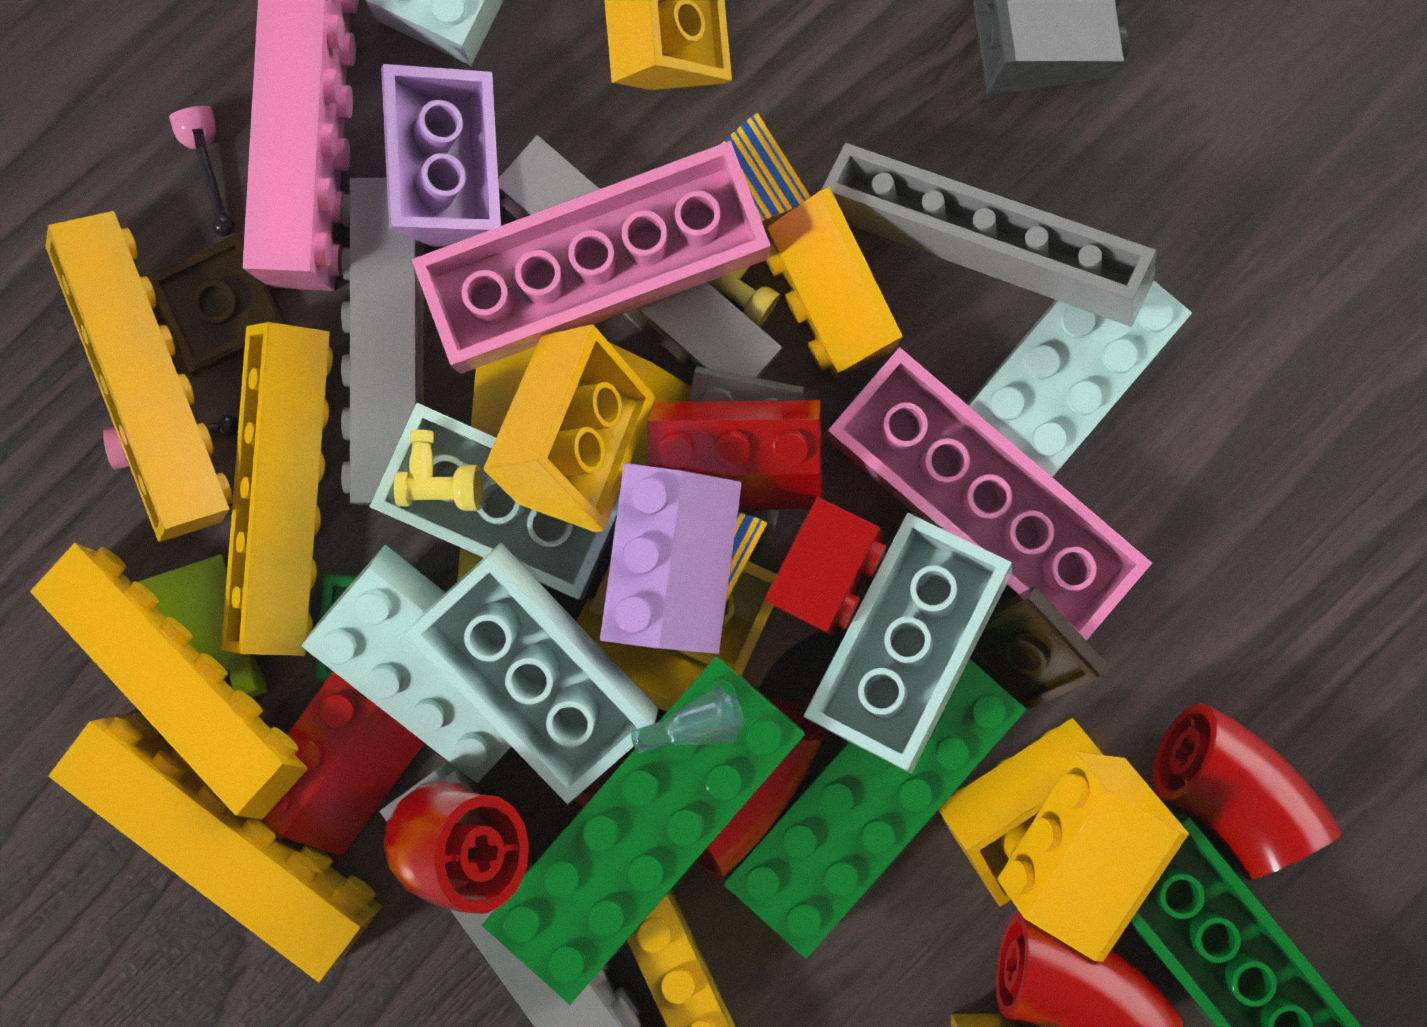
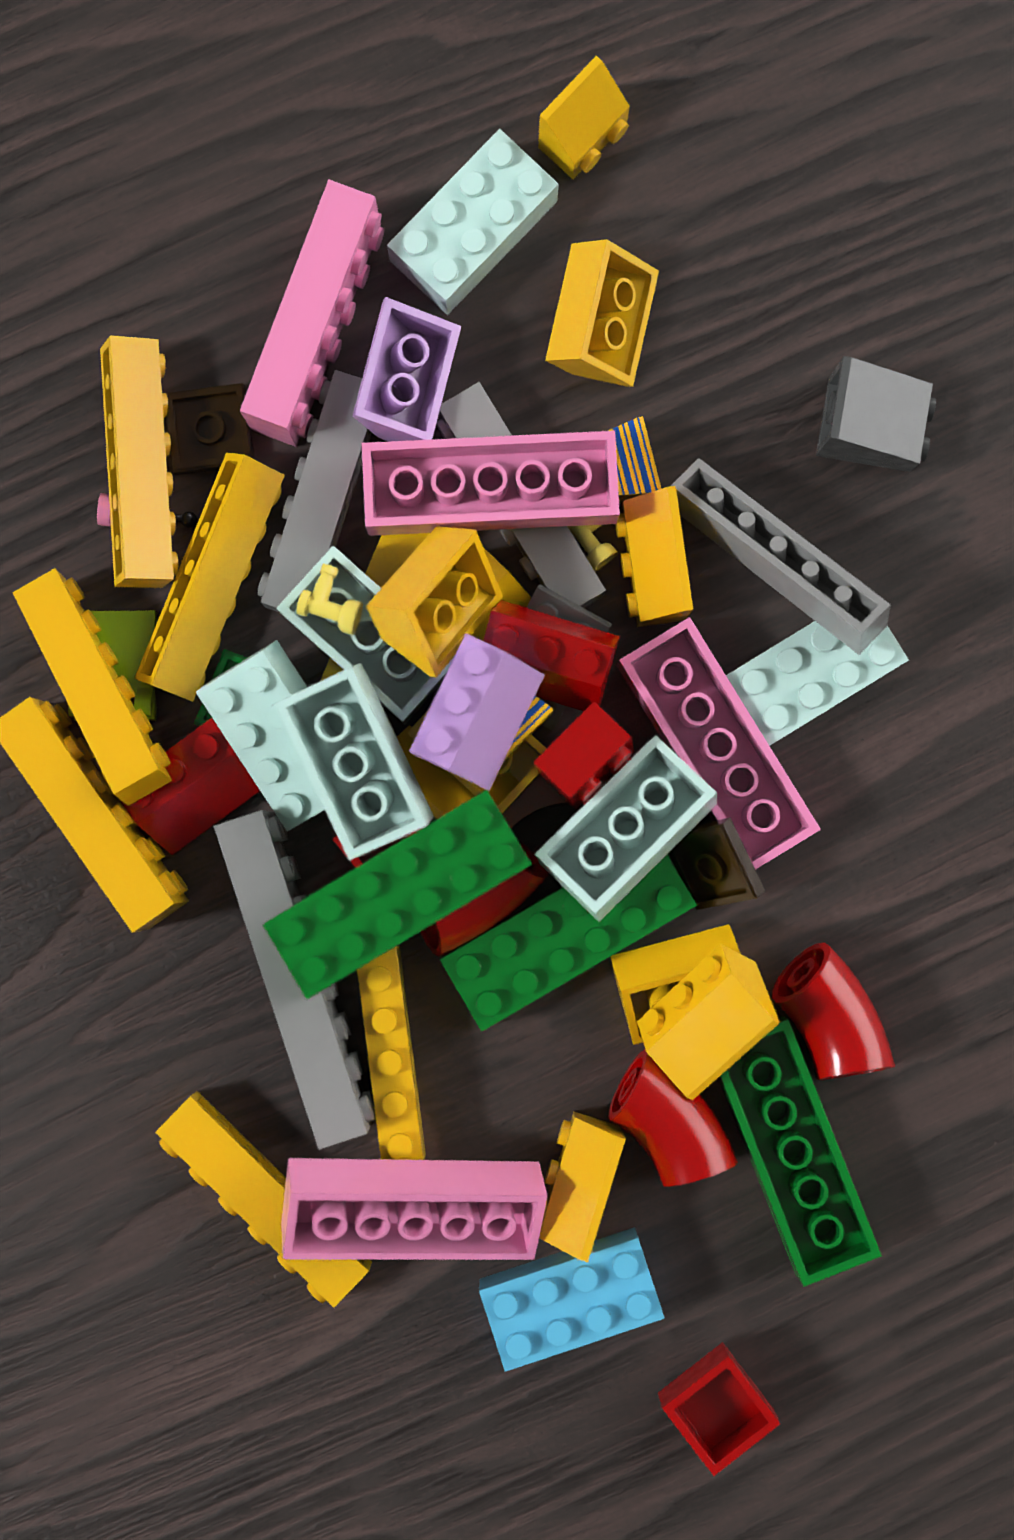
camera: 20 degrees right, 0 degrees up
hinge [169,106,234,237] -> none
red brick [384,780,529,914] -> none
clear light blue cone [631,685,744,753] -> none

